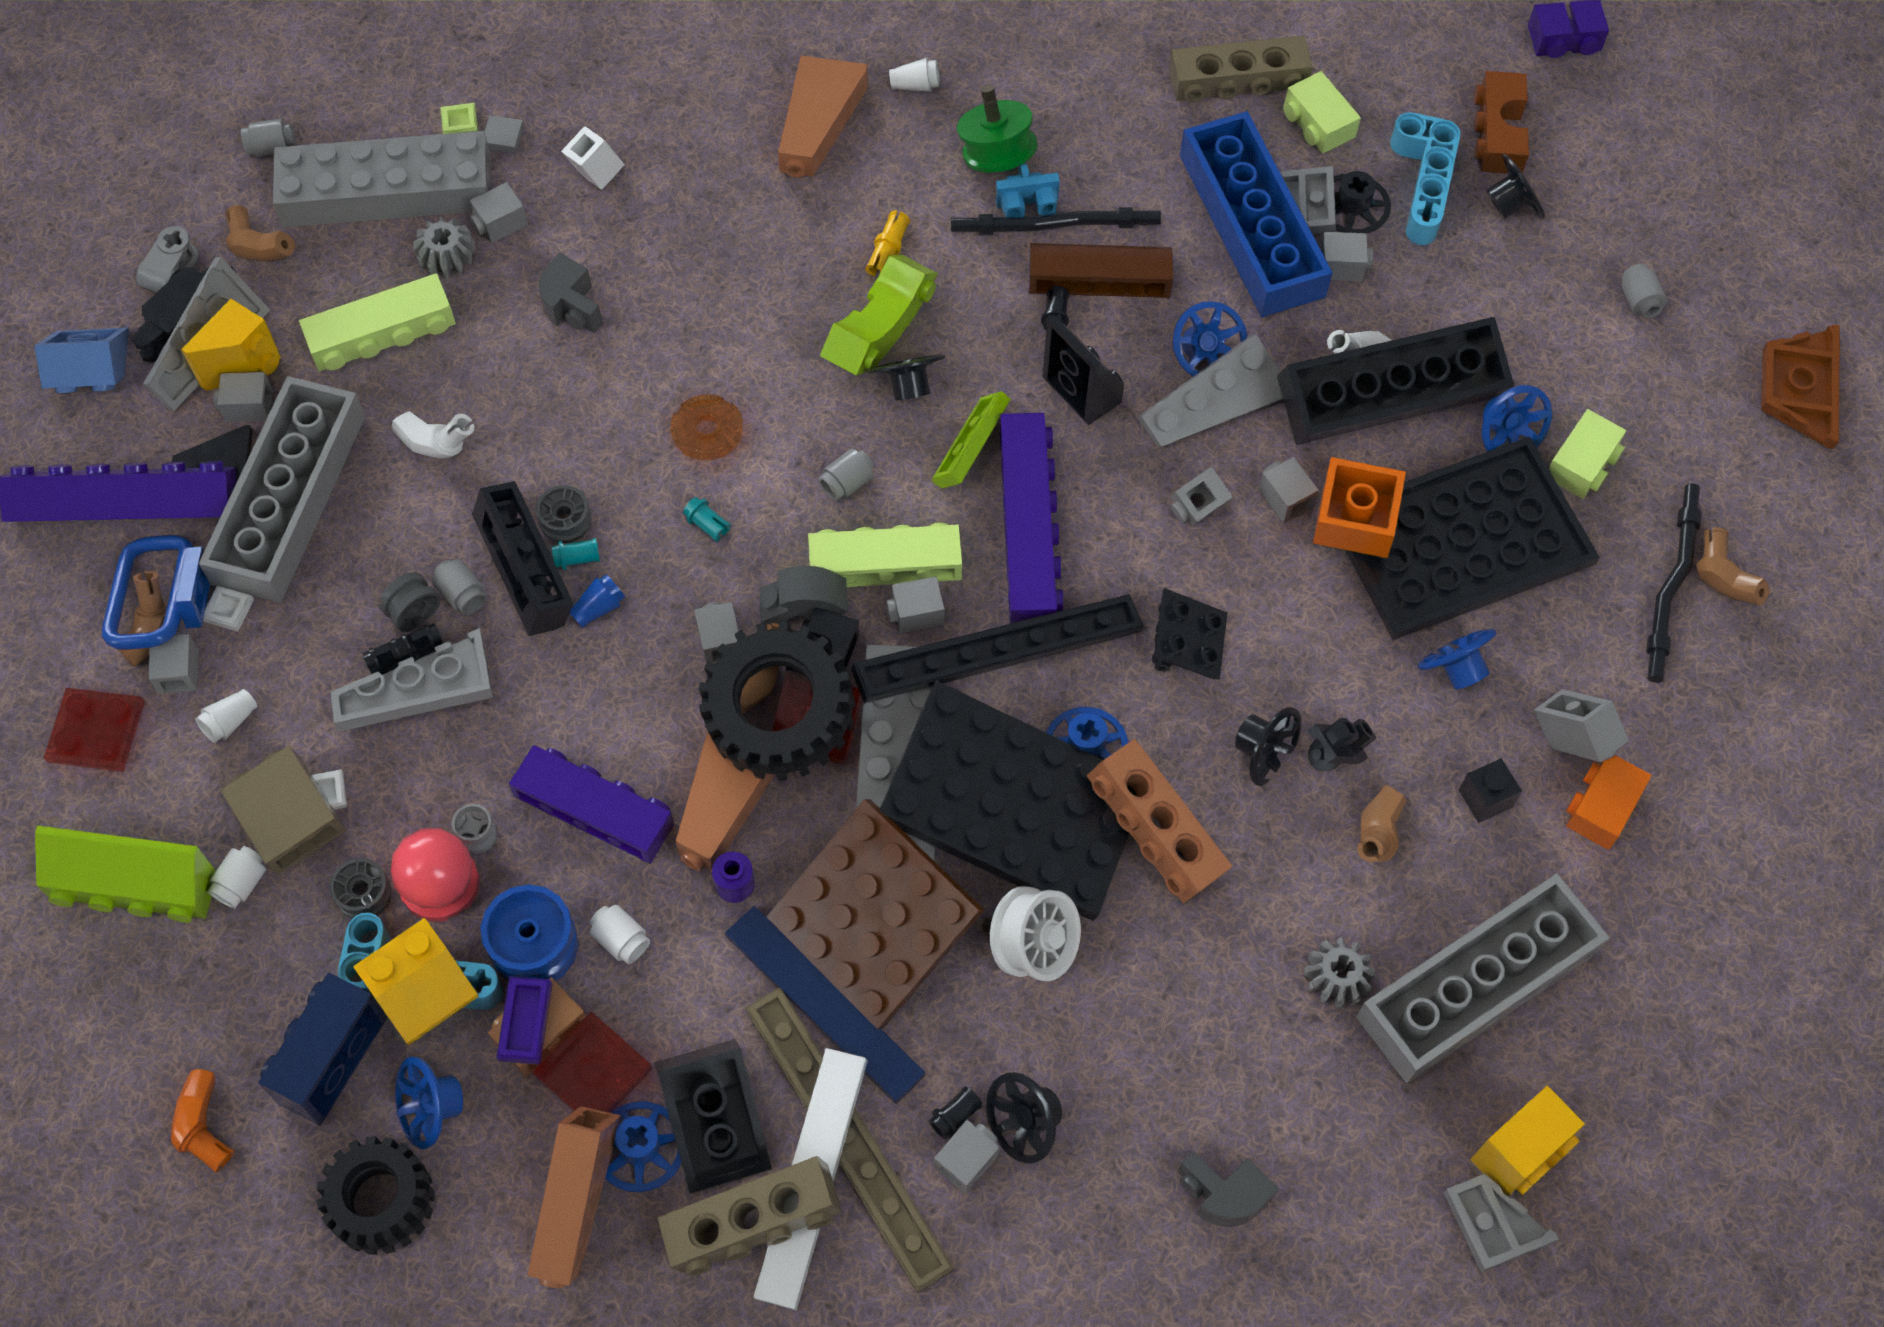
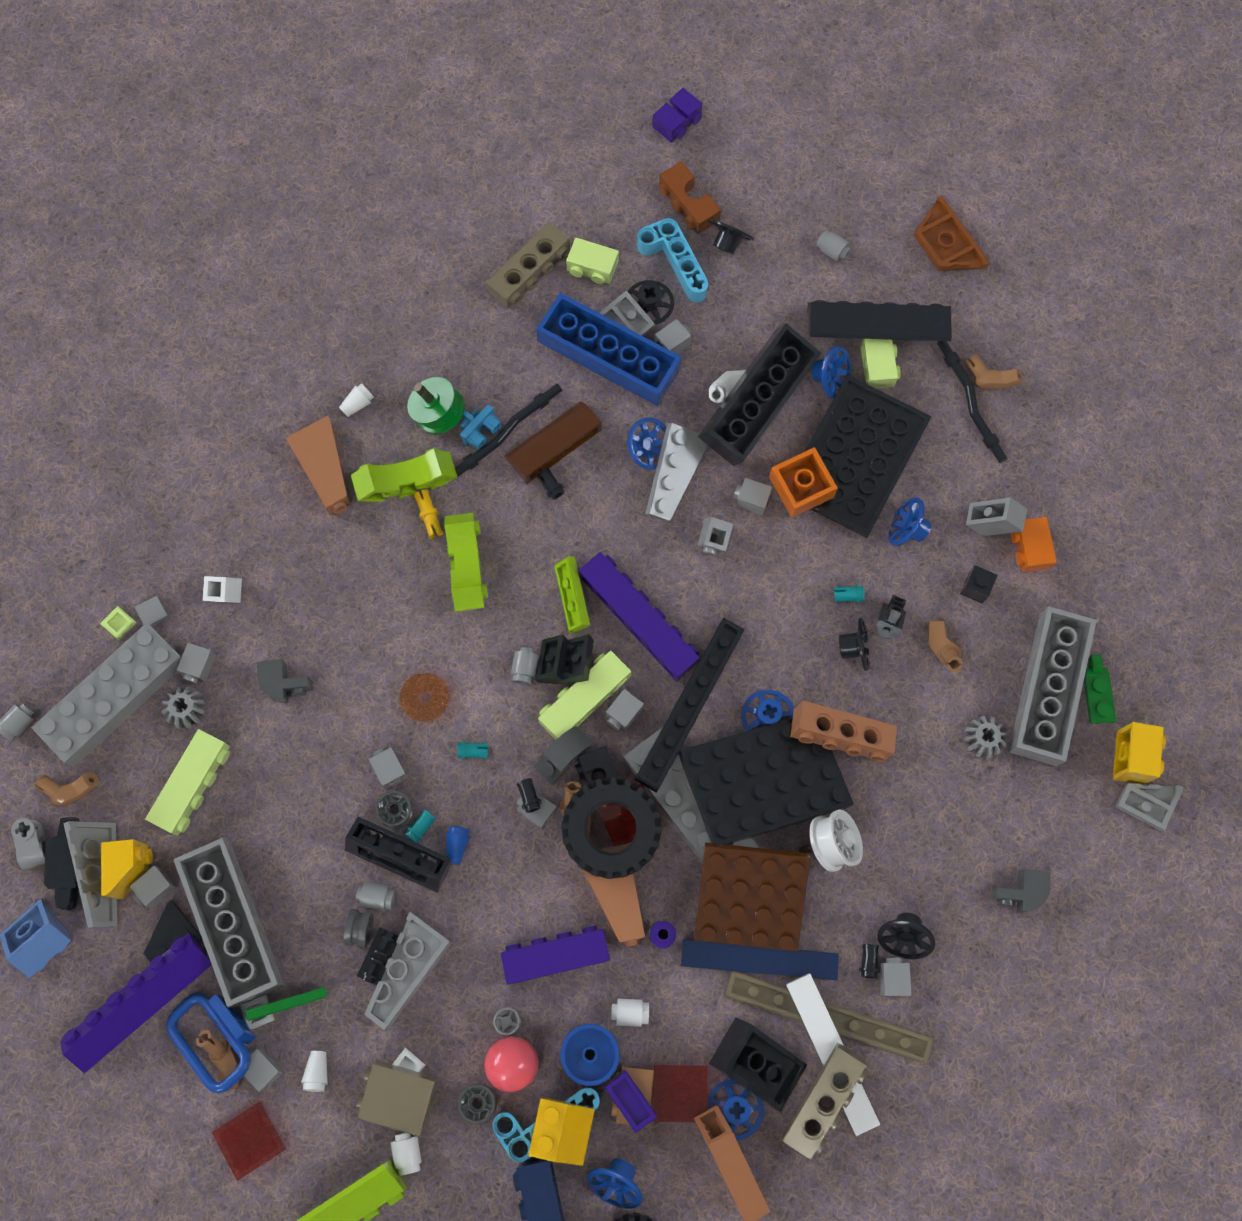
camera: 40 degrees left, 10 degrees up
white arm [391,411,475,459] -> none
black wheel [867,354,945,401] -> none
black slope [1042,315,1124,425] -> none
black hinge [1152,588,1228,680] -> none
none -> green tile [245,987,327,1021]
none -> lime brick [351,448,458,502]
none -> light grey brick [369,747,408,789]
none -> black pin [517,778,542,813]
none -> black slope [536,635,594,684]
none -> black slope [807,300,952,341]
none -> teal pin [834,584,865,603]
none -> green hinge [1084,654,1117,724]

